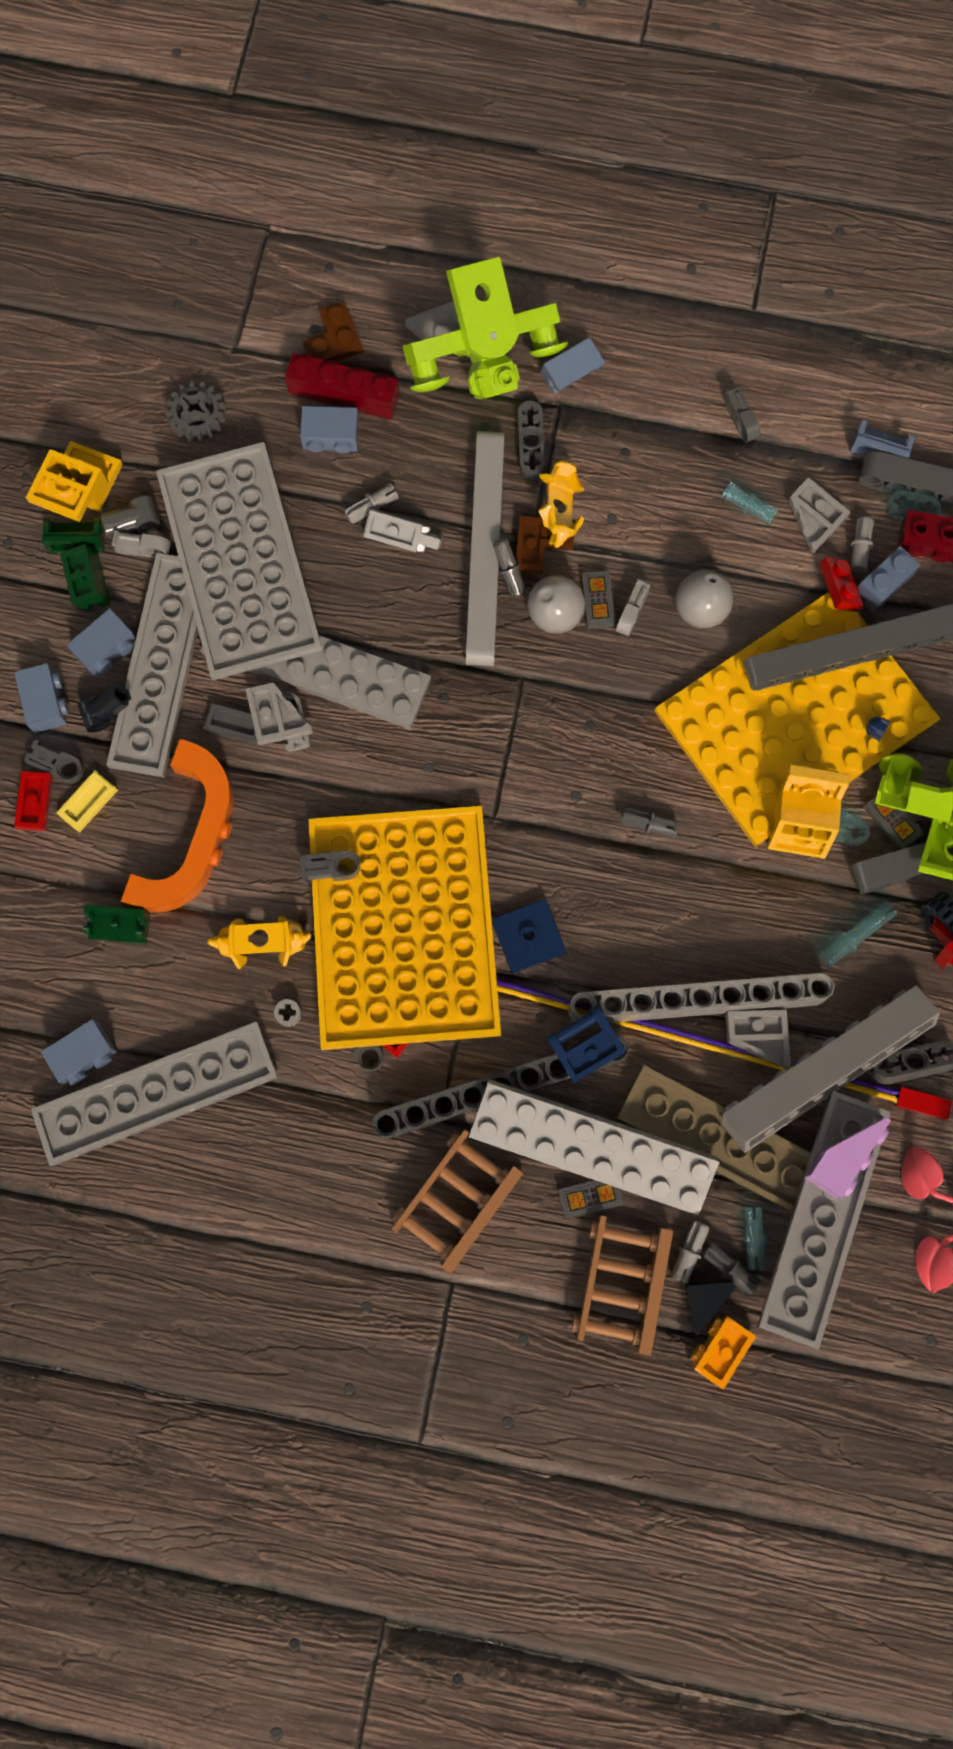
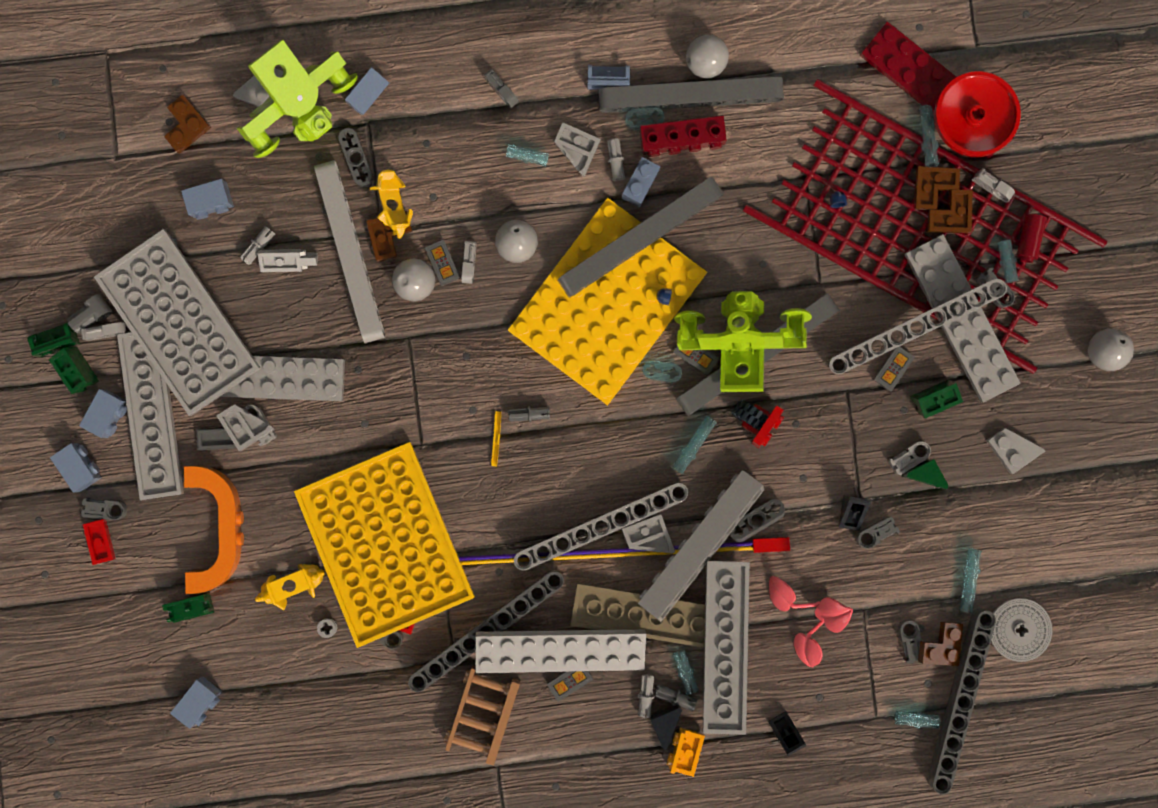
camera: 20 degrees left, 10 degrees up
yellow bracket [26,441,123,522] -> none
light grey plate [31,1021,279,1166] -> none
light yellow tile [56,770,118,833] -> none
black piece [77,683,131,733] -> none
dark grey gear [165,381,227,442] -> none
dark red brick [285,353,400,420] -> none
dark grey piece [300,851,360,884] -> none
dark blue plate [491,899,567,975] -> none
dark grey axle [493,539,526,596] -> none
dark blue plate [545,1004,626,1083] -> none
medium nougat fence [571,1215,673,1356] -> none
yellow bracket [768,765,850,859] -> none
lavender slope [804,1117,891,1199] -> none
red plate [819,557,864,612] -> none
none -> yellow piece [491,411,502,467]
none -> black slope [768,711,807,756]

